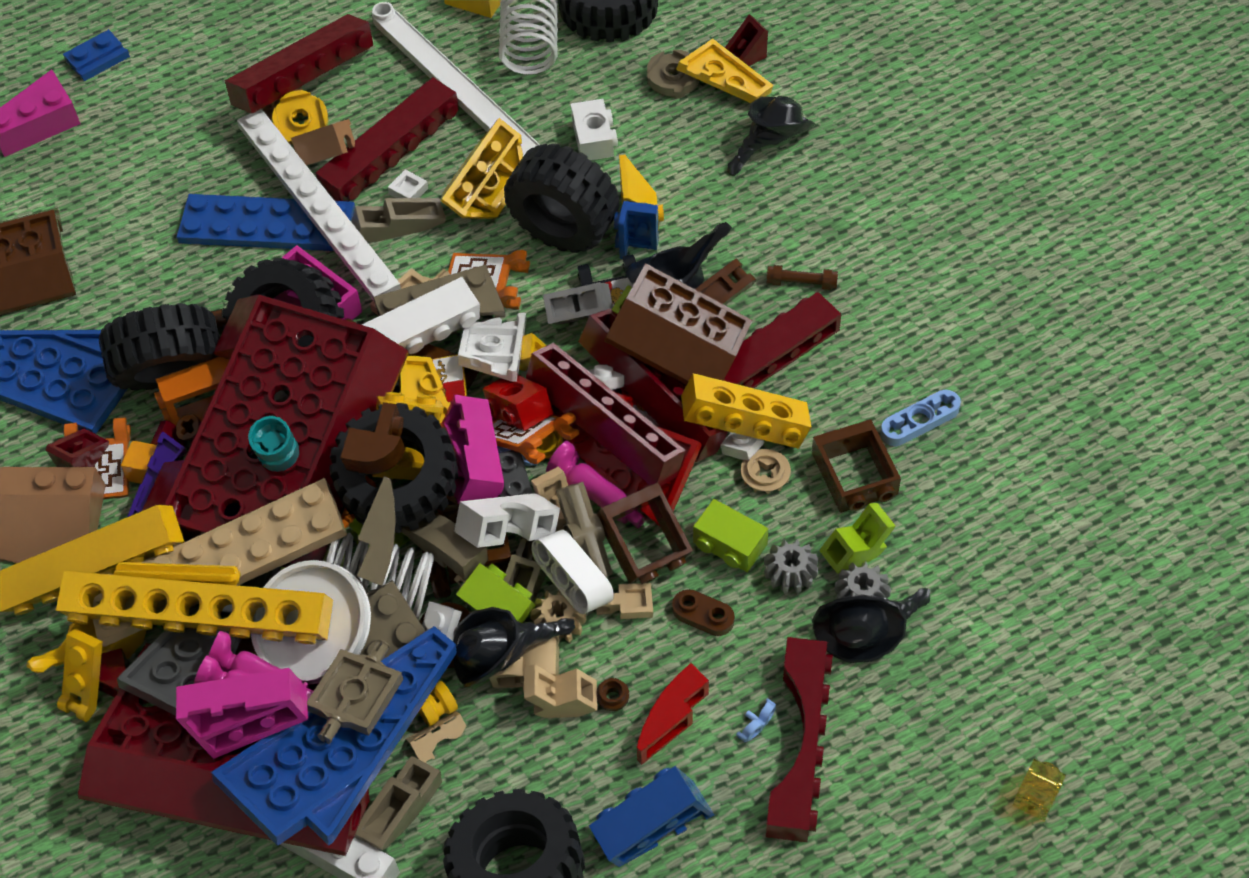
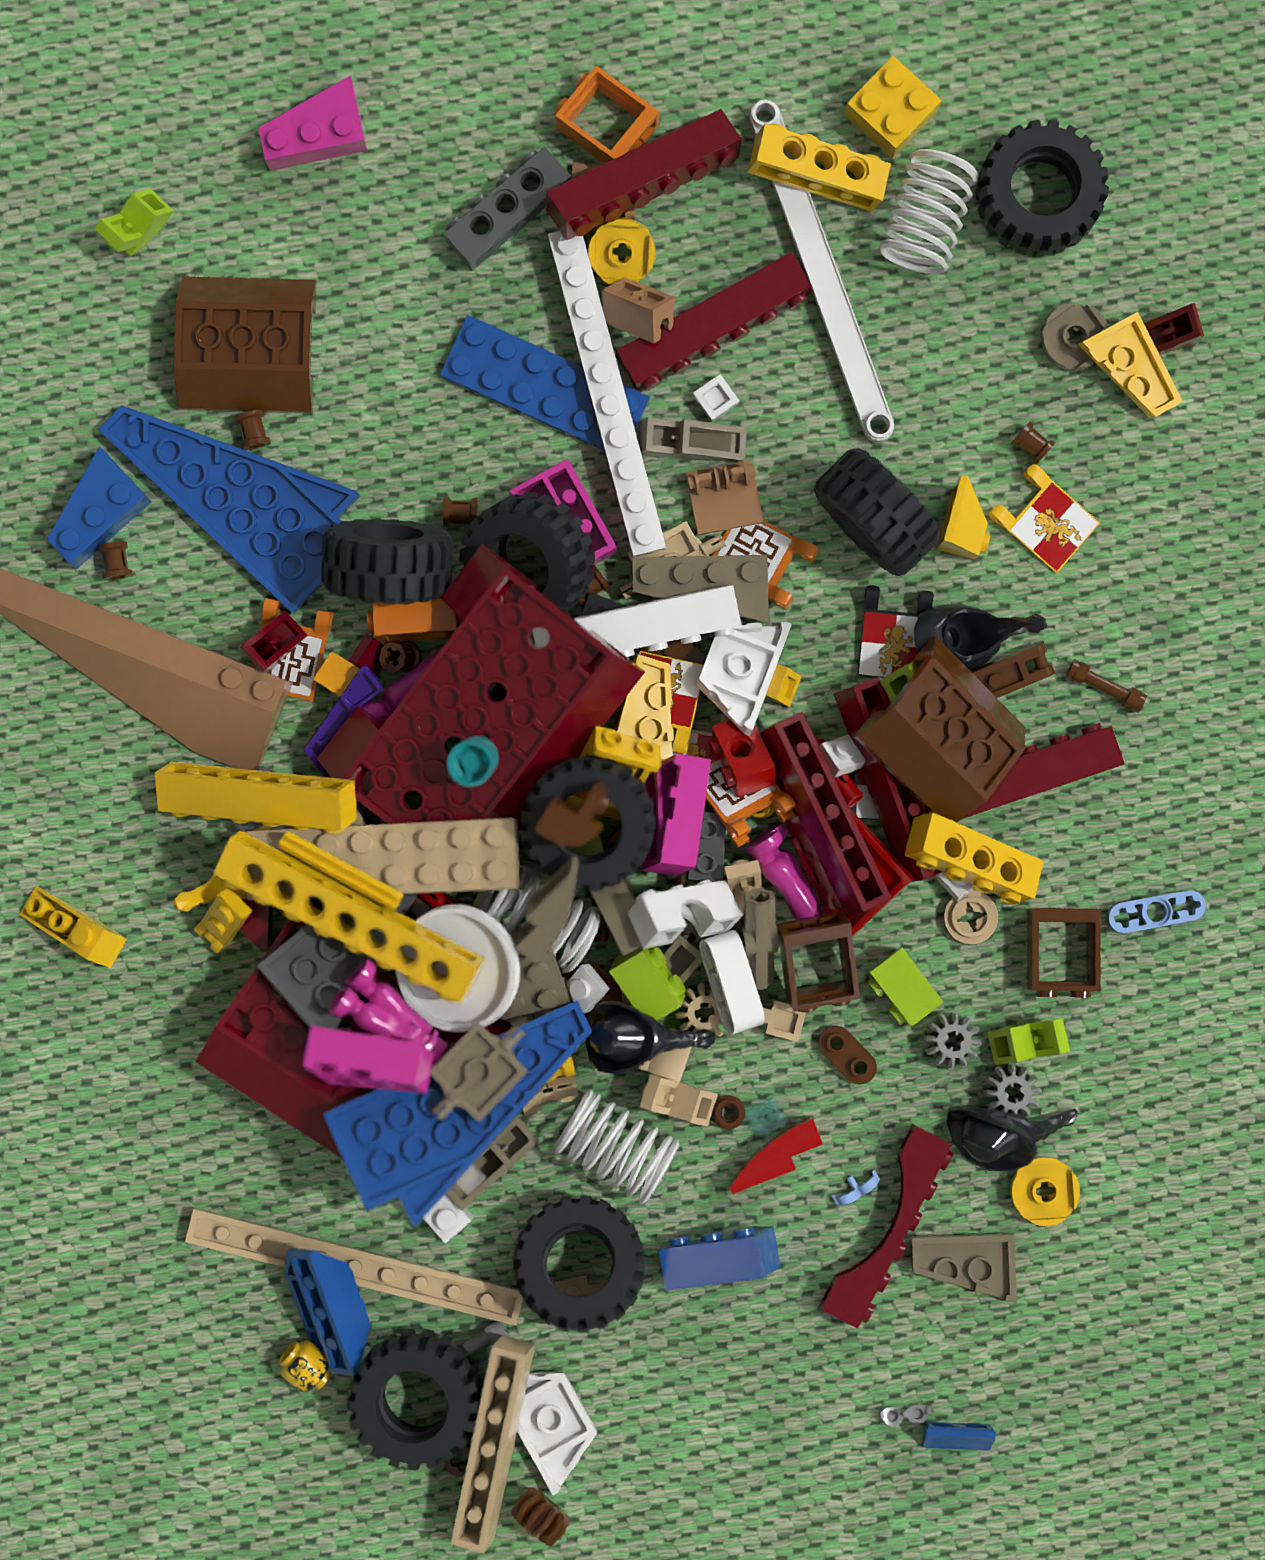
camera: 15 degrees right, 30 degrees up
blue plate [63,29,130,81] -> none
yellow wedge [440,118,523,219] -> none
light grey brick [543,282,613,325] -> none
white brick [571,99,618,160] -> none
blue bracket [614,201,659,259] -> none
black hat [727,96,816,176] -> none
clear yellow brick [1012,759,1066,822] -> none
none -> reddish brown bush [234,409,271,451]
none -> dark grey brick [444,146,571,271]
none -> white piece [553,1089,679,1204]
none -> orange window [555,65,660,164]
none -> medium nougat hinge [685,460,764,535]
none -> yellow brick [747,123,891,212]
none -> clear light blue plate [747,1097,788,1138]
none -> dark tan wing [911,1233,1017,1304]
none -> flag [988,464,1100,573]
none -> yellow plate [1010,1156,1080,1226]
none -> reddish brown bush [1011,421,1055,464]

